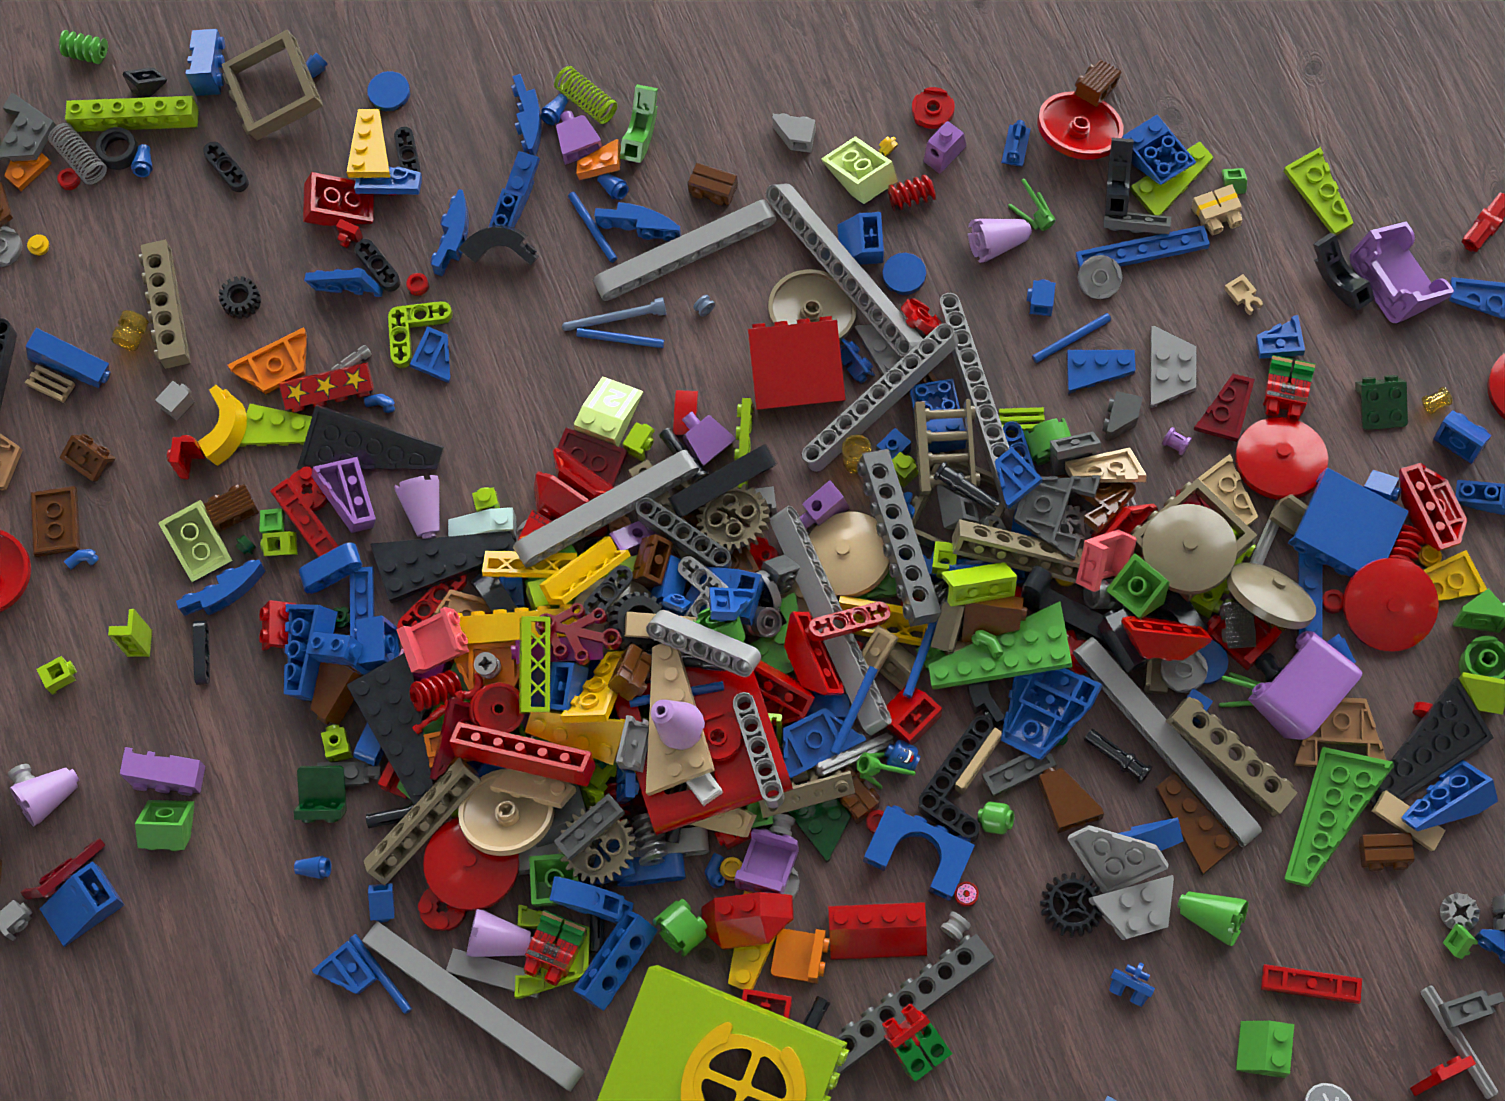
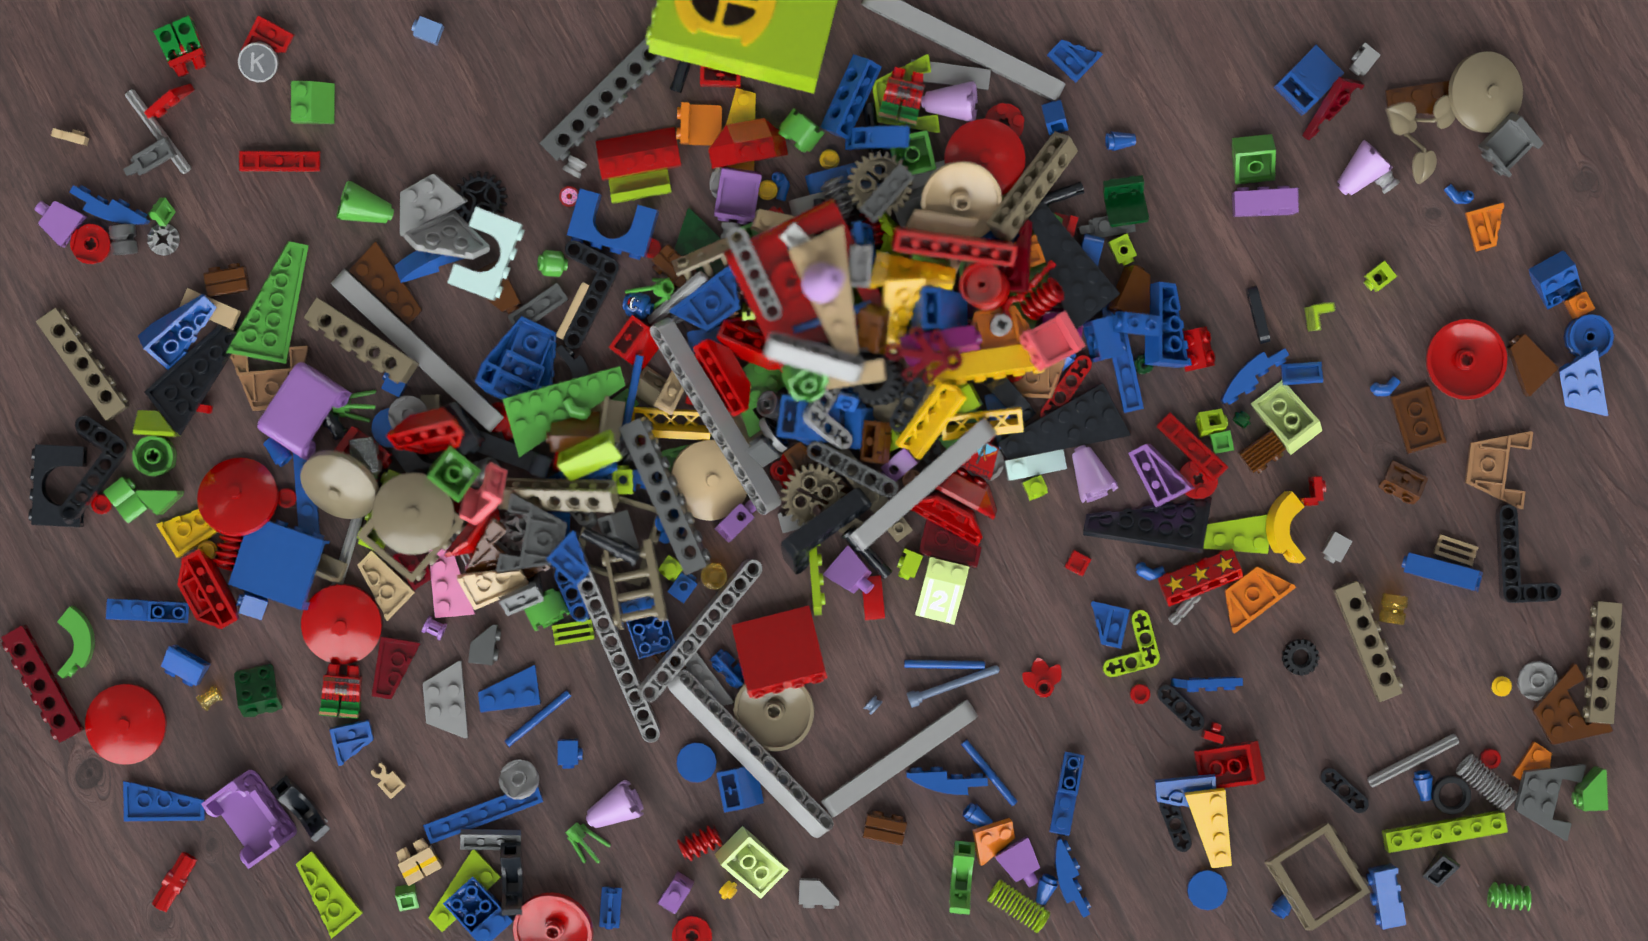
camera: 160 degrees right, 20 degrees up
blue beam [299,543,362,593] -> none
blue bar [349,934,412,1014] -> none
blue slope [430,189,469,276] -> none
black arch [459,225,539,265] -> none
lime fence [519,616,550,714] -> none
blue wing [709,587,755,622] -> none
red beam [806,601,891,642] -> none
blue bar [830,666,878,755] -> none
hips [882,1004,953,1082] -> none
red plate [901,298,942,336] -> none
black pin [1084,728,1153,784] -> none
blue hips [1109,962,1155,1007] -> none
none -> bright pink wing [429,544,475,618]
none -> light aqua arch [447,207,525,301]
none -> lime panel [609,169,672,204]
none -> yellow plate [819,149,840,170]
none -> red plate [1022,658,1062,697]
none -> red tile [1064,550,1092,577]
none -> blue tile [1281,362,1324,385]
none -> light grey axle [1367,734,1459,787]

